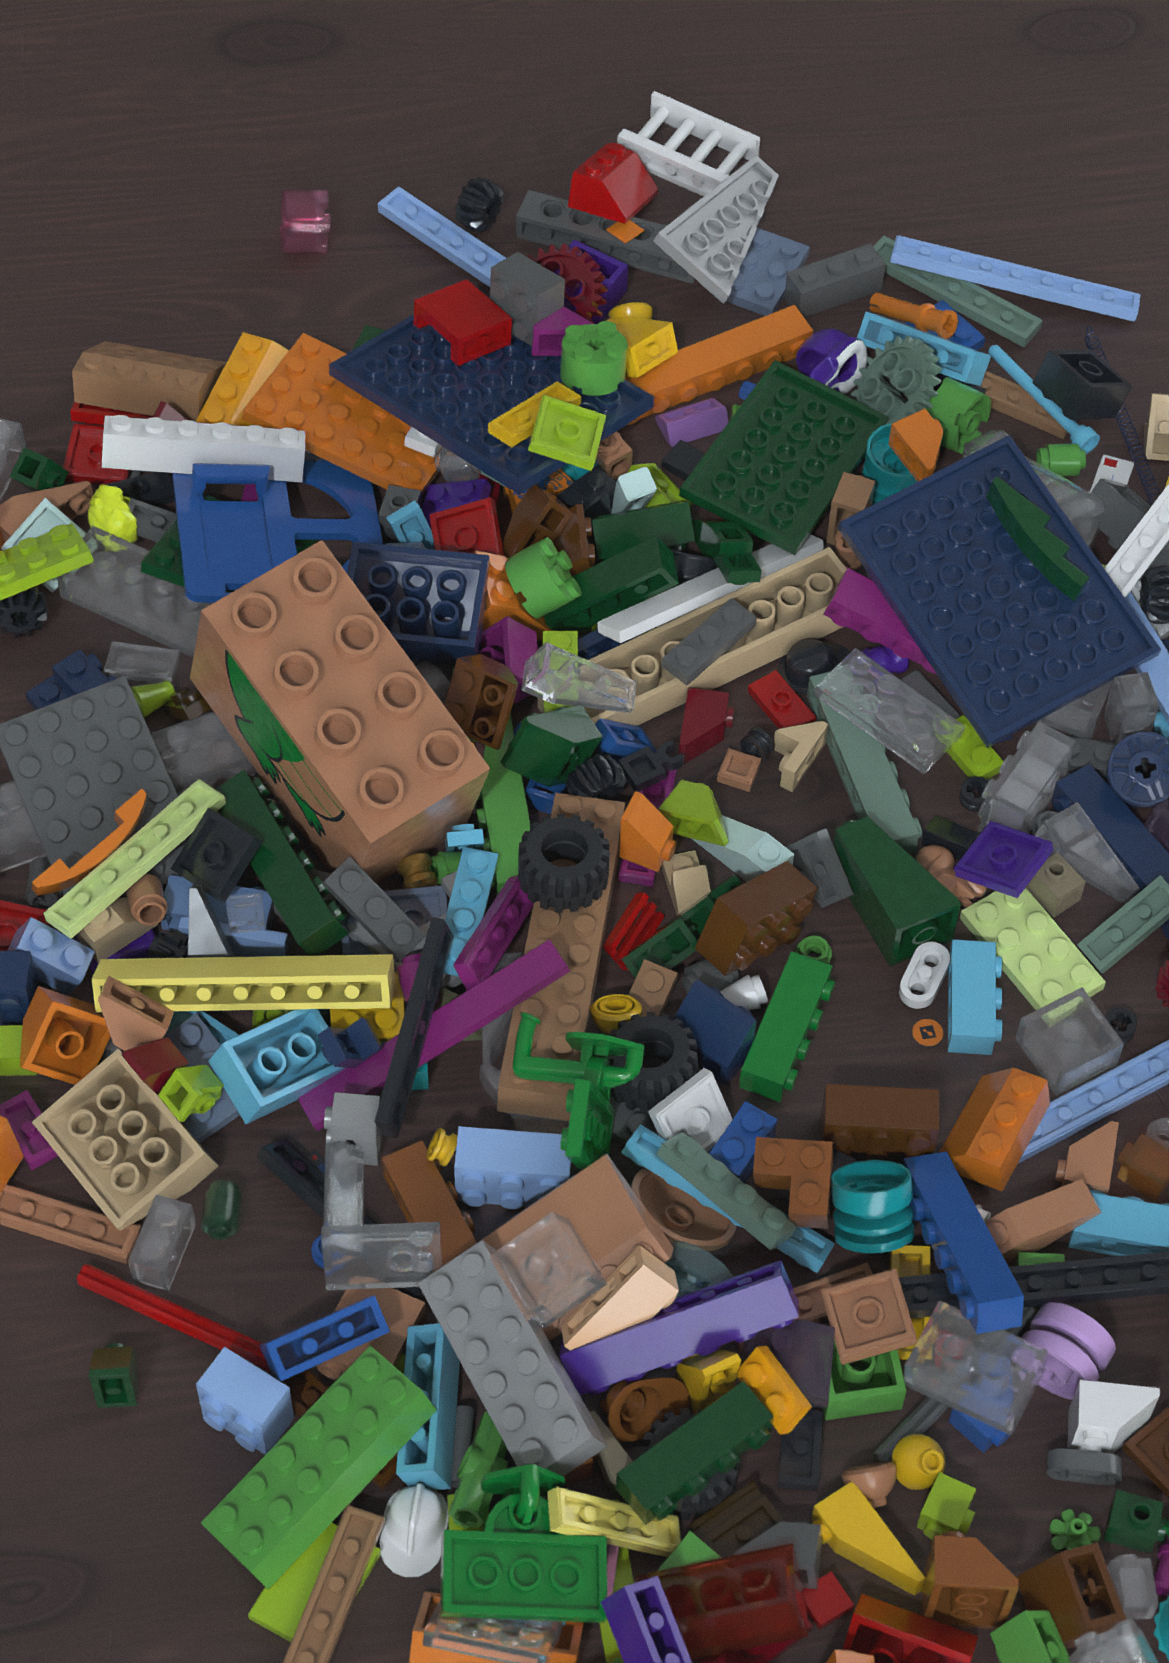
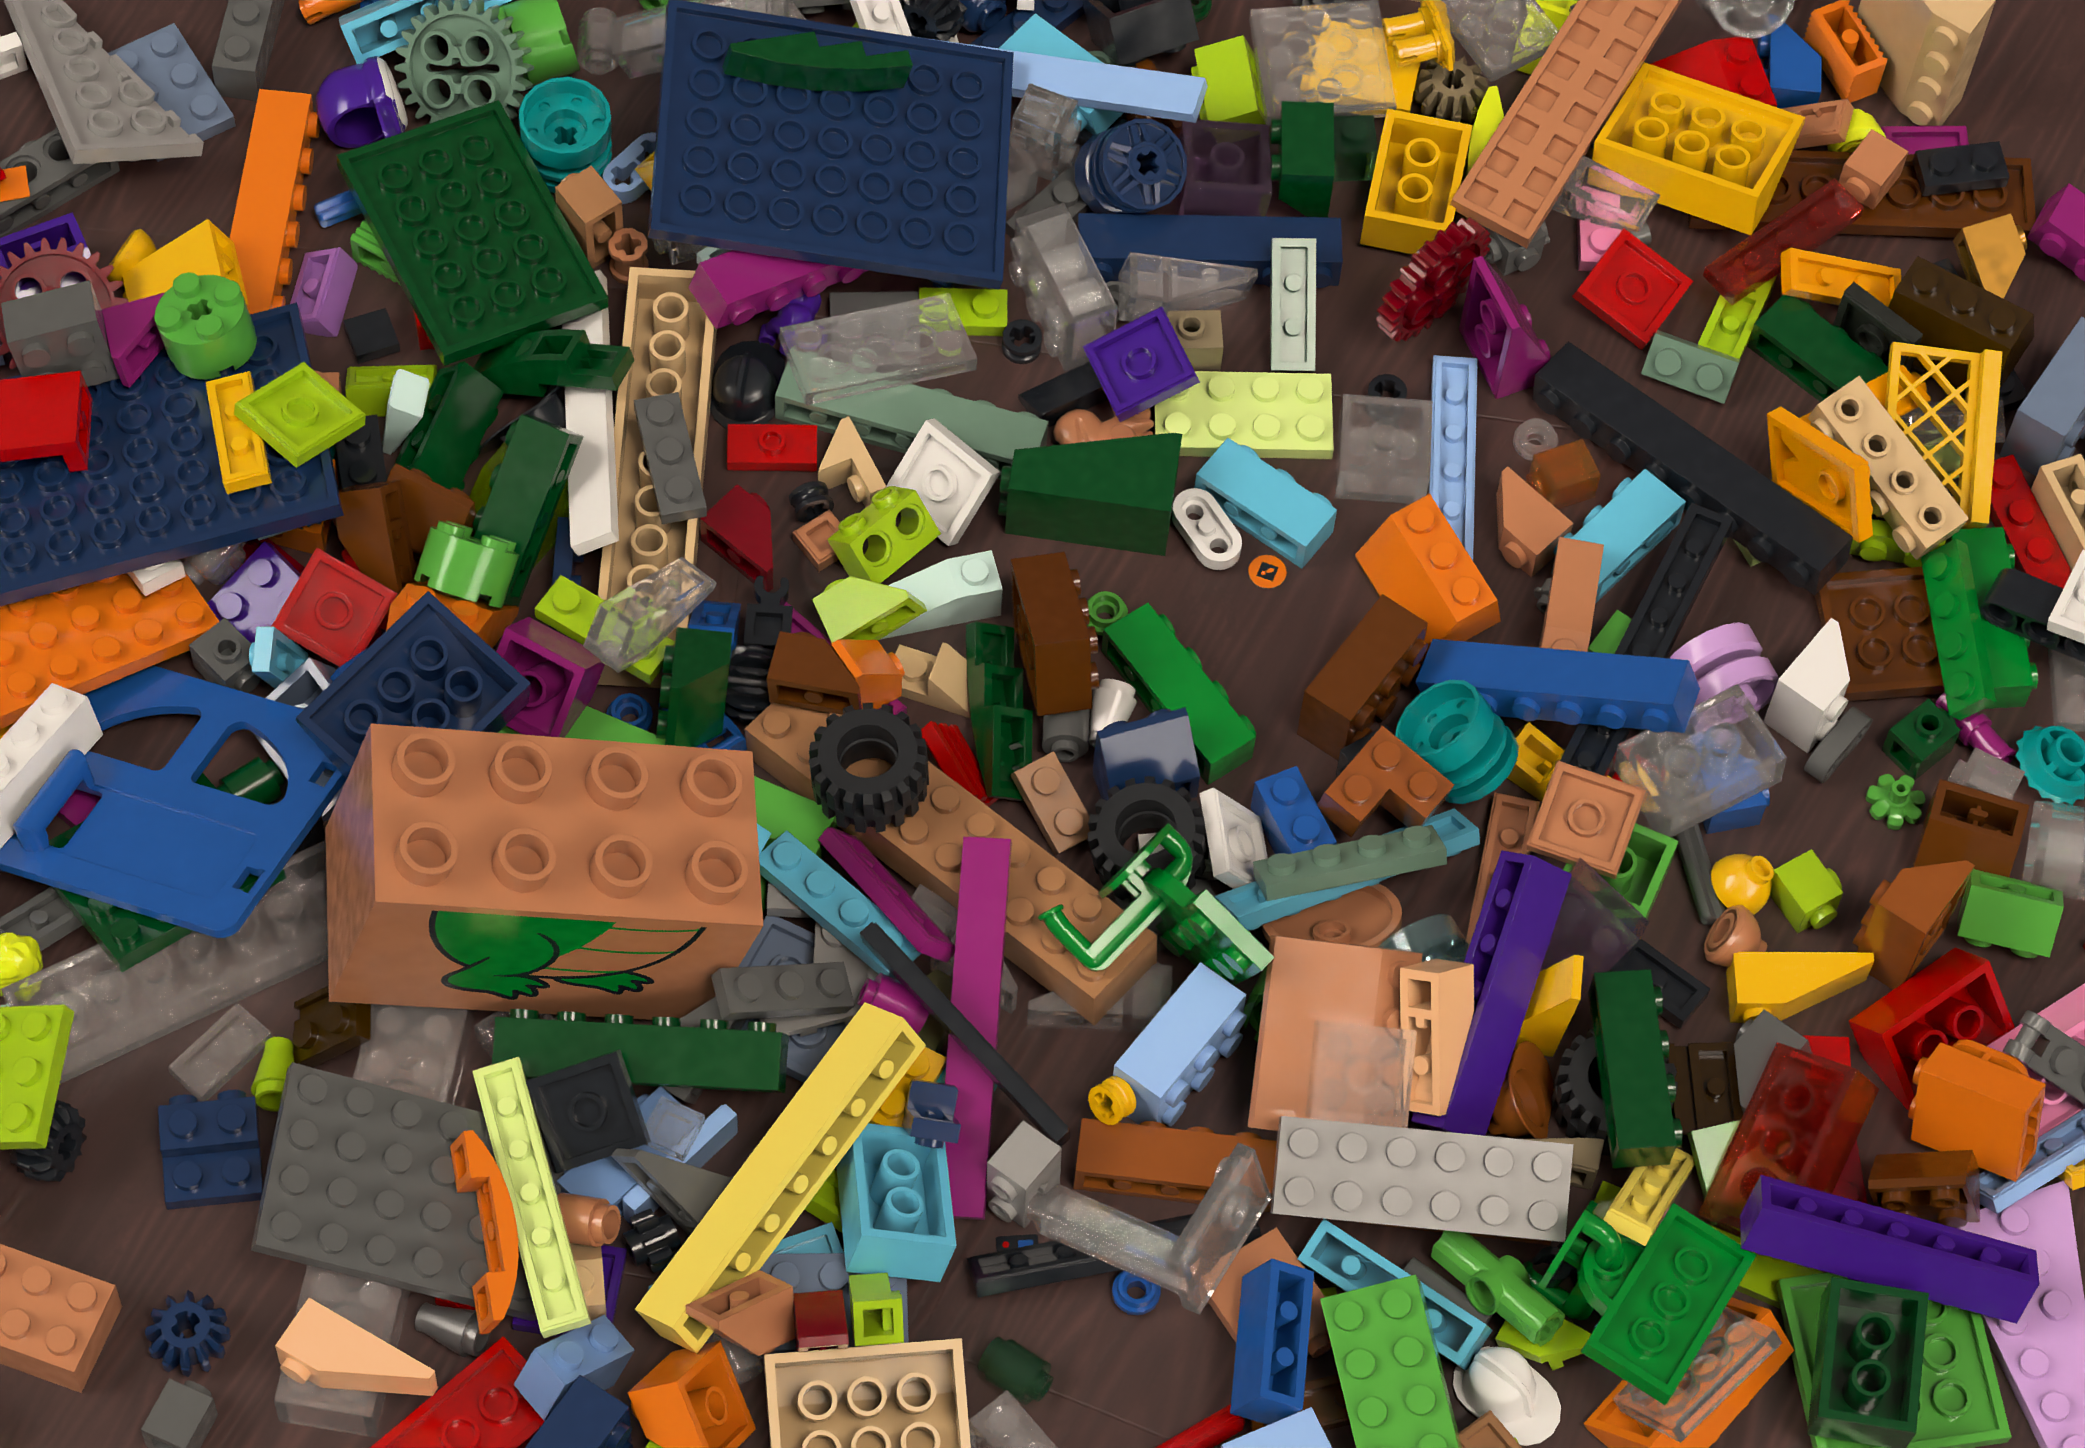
camera: 60 degrees left, 5 degrees up
reddish brown slope [444,654,519,750] -> none
yellow brick [590,994,642,1035] -> none
light orange plate [737,1346,812,1434] -> none
dark grey wing [786,829,854,908] -> none
orange slope [888,409,944,482] -> none
none -> reddish brown slope [767,631,862,715]
none -> lime brick [827,486,941,584]
none -> white plate [886,418,1001,546]

